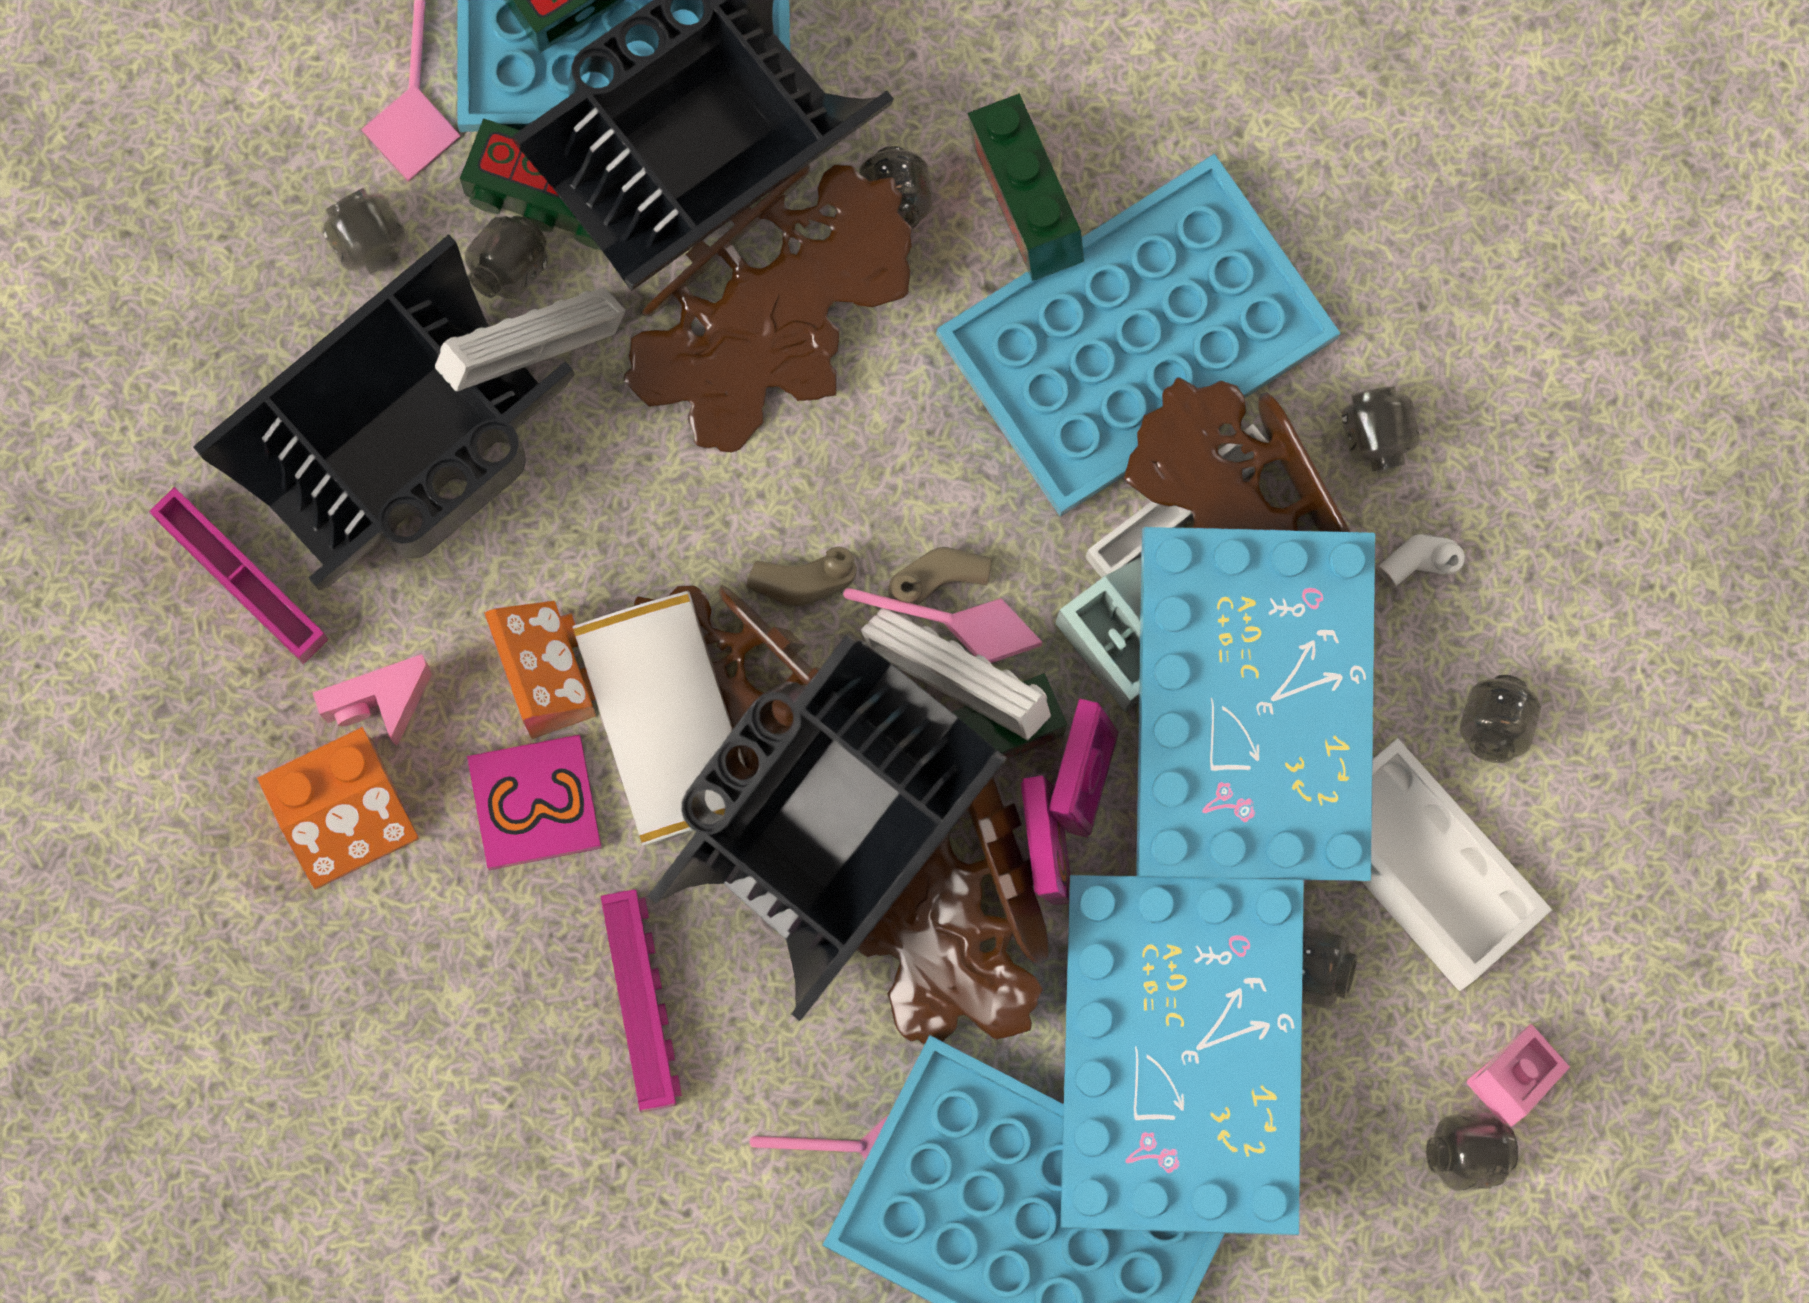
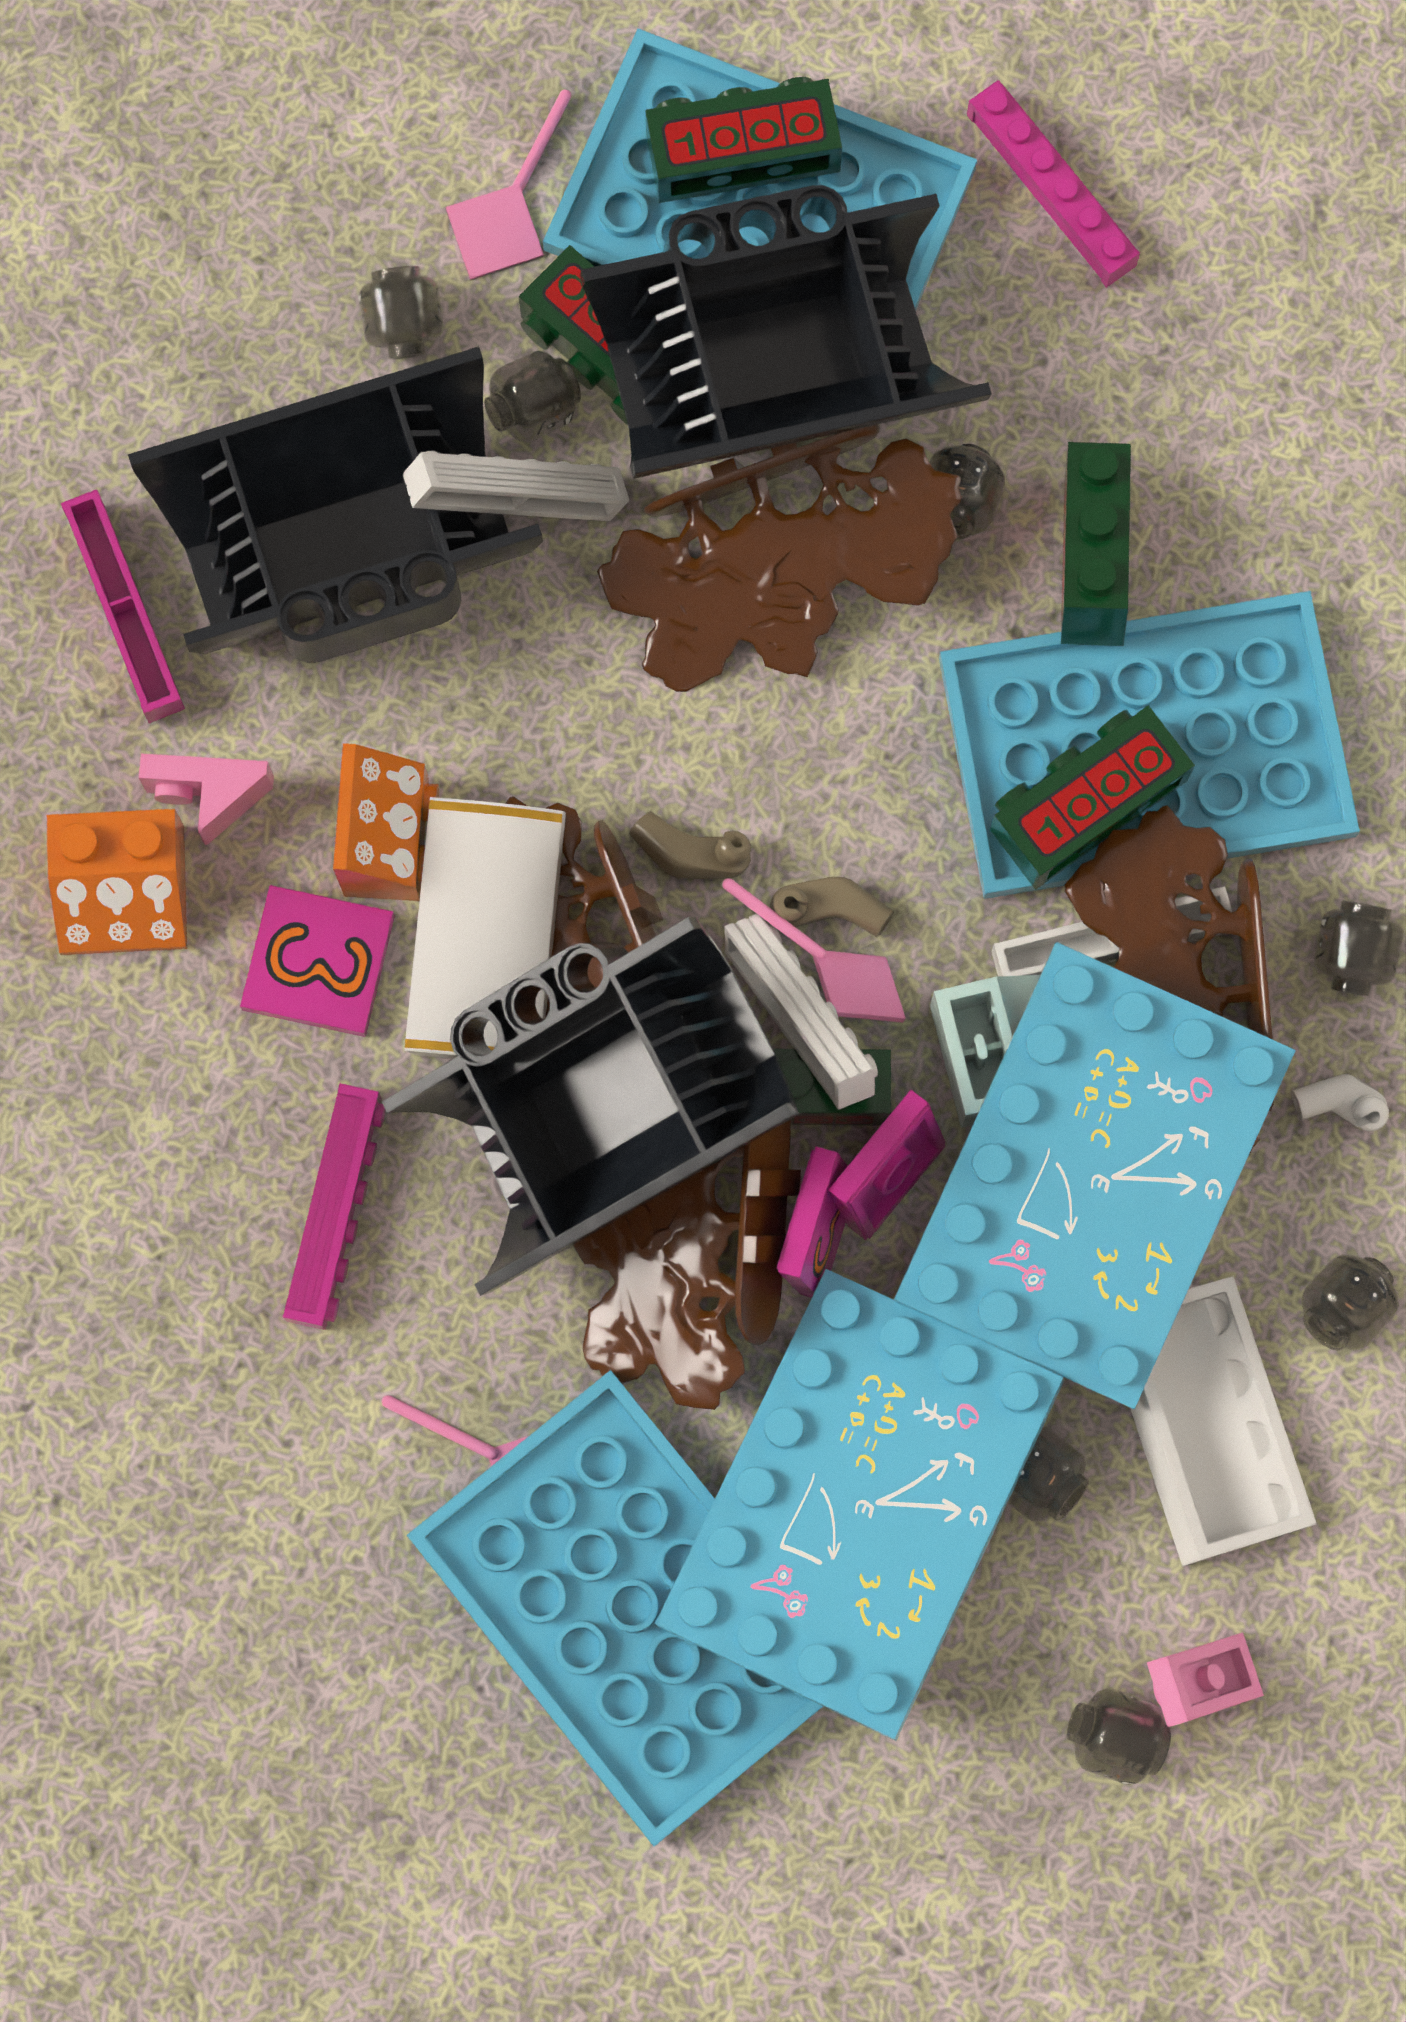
camera: 30 degrees right, 0 degrees up
none -> dark green brick [990,705,1195,890]

